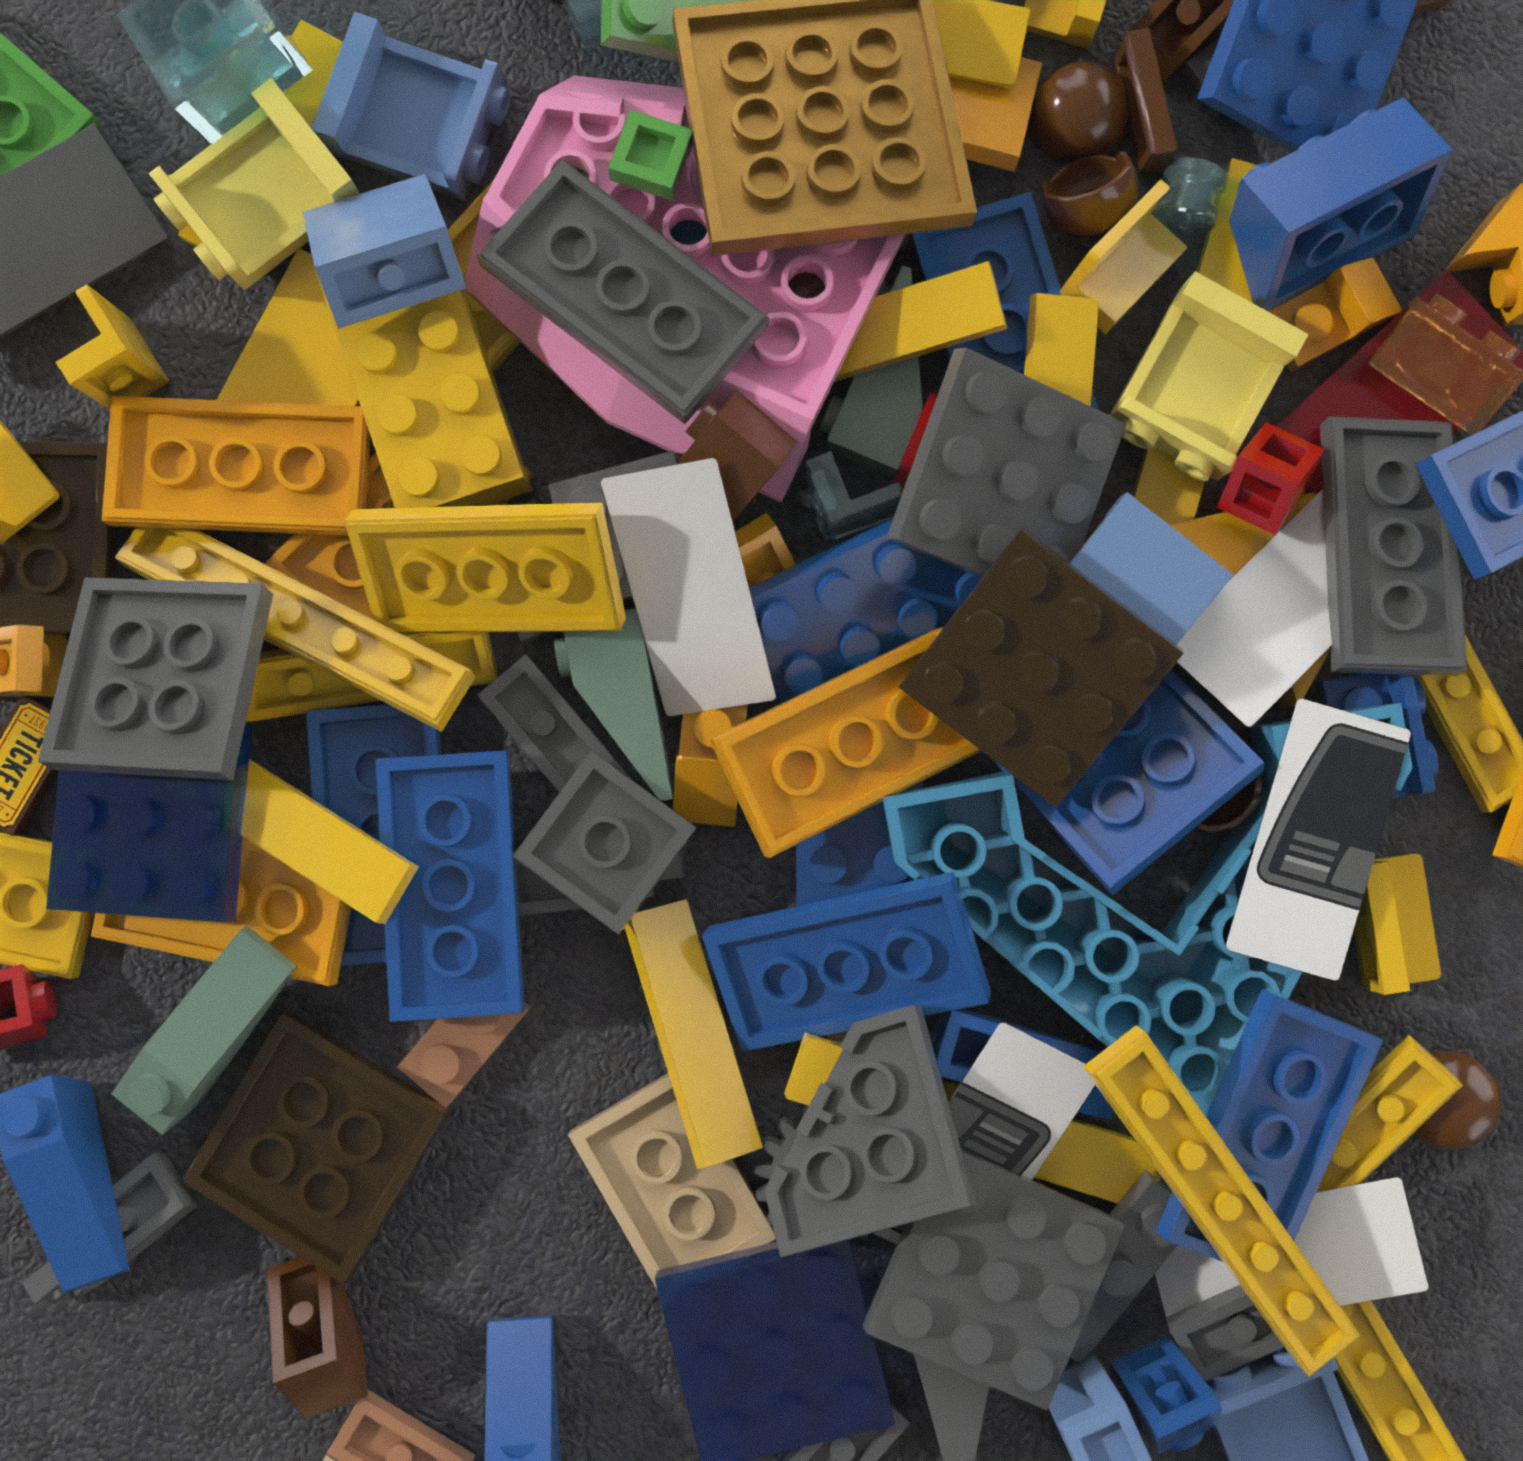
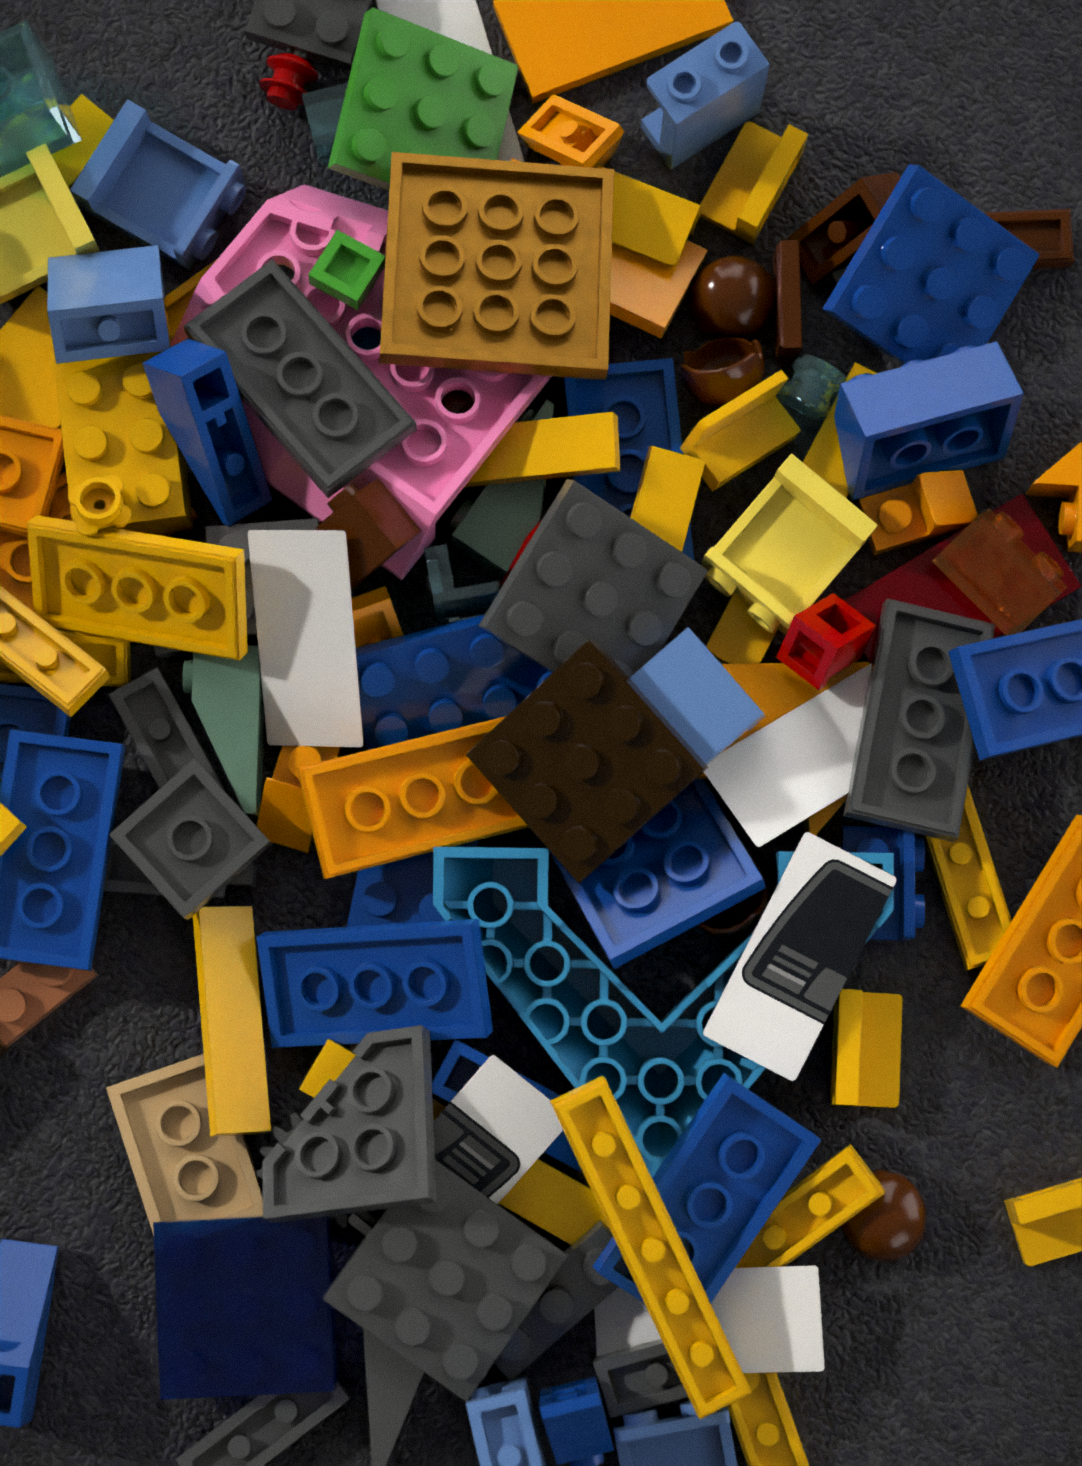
camera: 15 degrees right, 5 degrees down
none -> yellow plate [68,475,132,537]
none -> blue slope [143,338,273,526]

